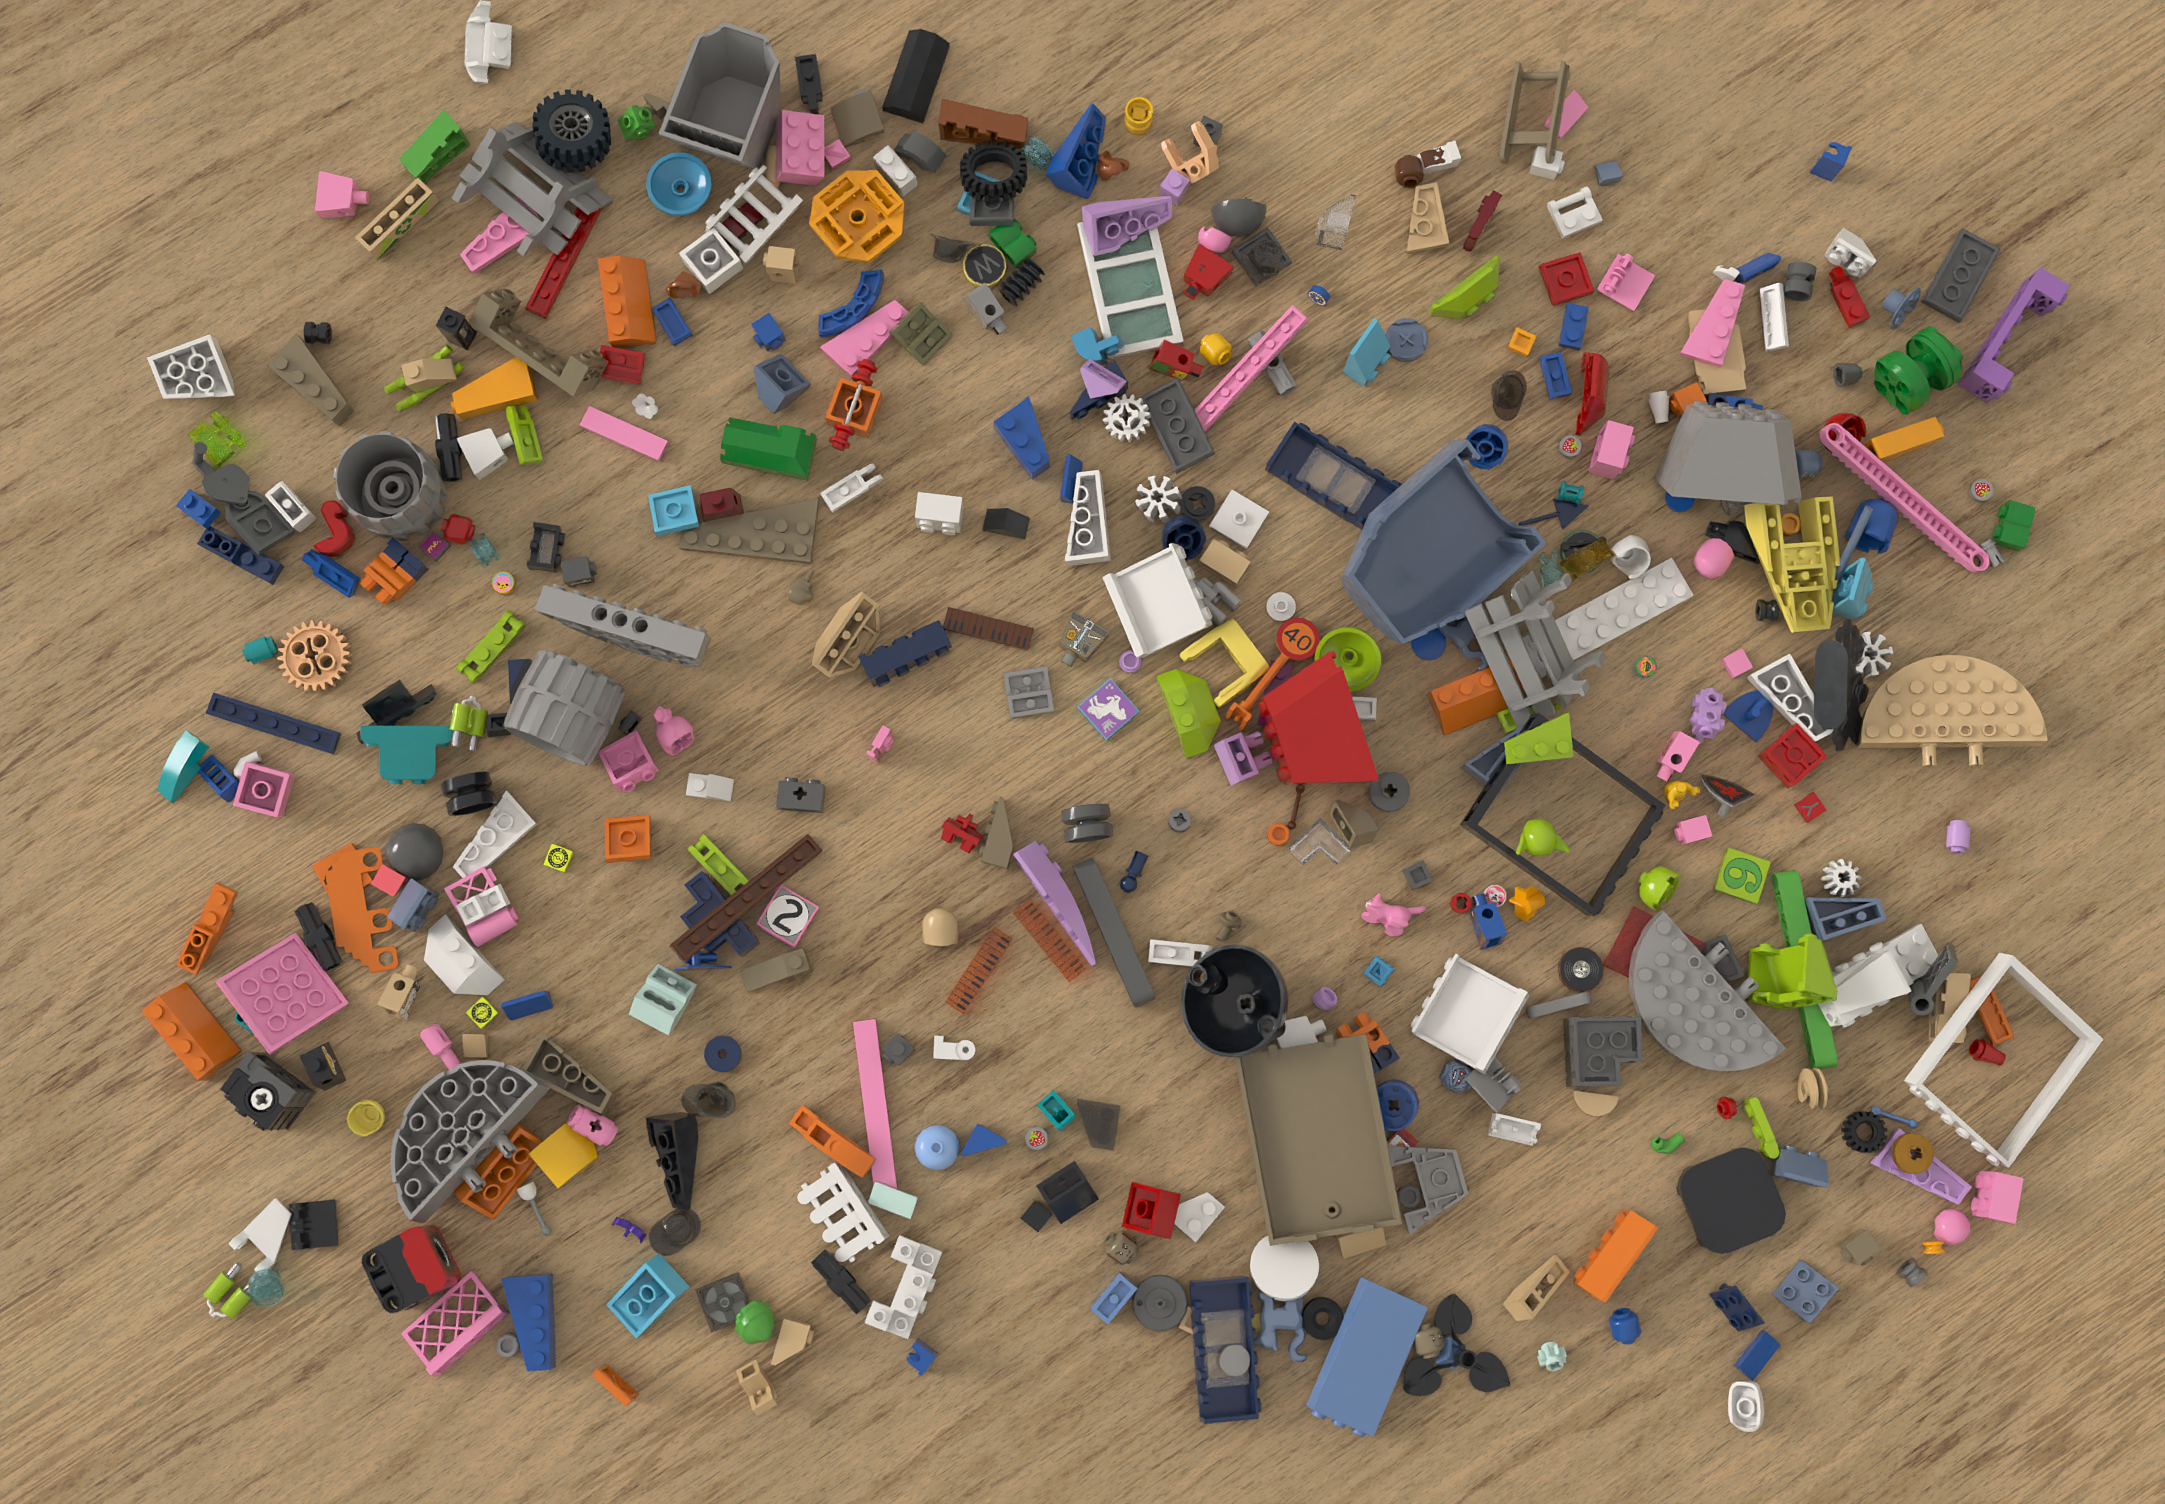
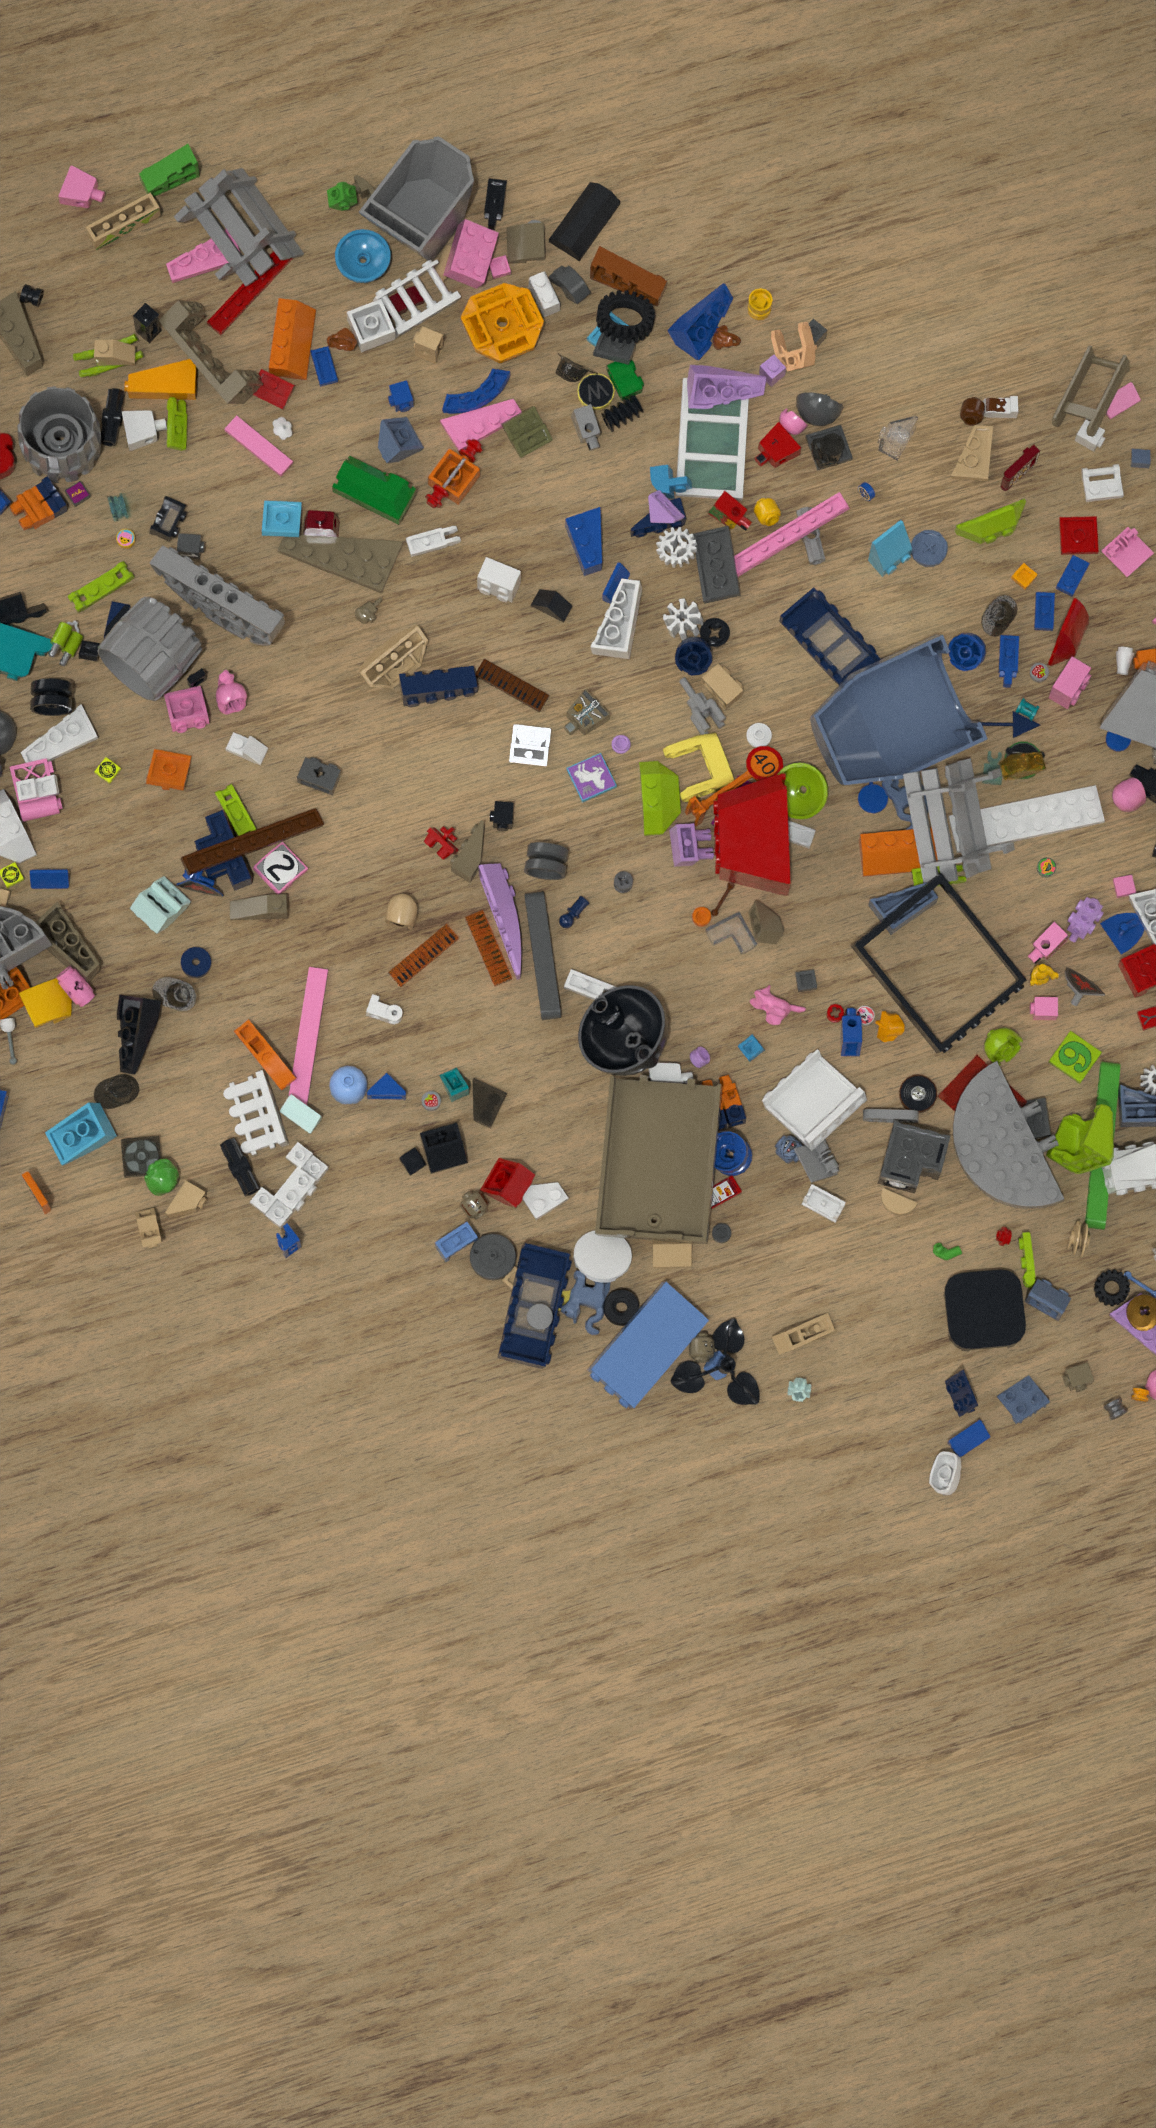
camera: 15 degrees right, 5 degrees down
red head [441,514,476,545] -> none
white plate [464,0,512,84] -> none
black wheel [532,89,611,173] -> none
dark purple piece [612,1217,646,1243] -> none
bright pink plate [866,726,894,763] -> none
dark grey brick [882,1033,915,1066] -> none
clear light blue wheel [1021,136,1054,170] -> none
white panel [1103,543,1213,658] -> none
white plate [1209,490,1269,550] -> none
dark tan plate [1216,911,1242,942] -> none
dark grey piece [1368,772,1410,812] -> none
light grey wing [1388,1146,1469,1234] -> none
lime wing [1504,712,1574,764] -> none
lime piece [1516,819,1570,856] -> none
orange slope [1573,1209,1659,1303] -> none
white piece [1608,535,1651,579] -> none
blue head [1609,1308,1642,1345] -> none
none -> black brick [490,801,514,831]
none -> blue hinge [998,635,1019,688]

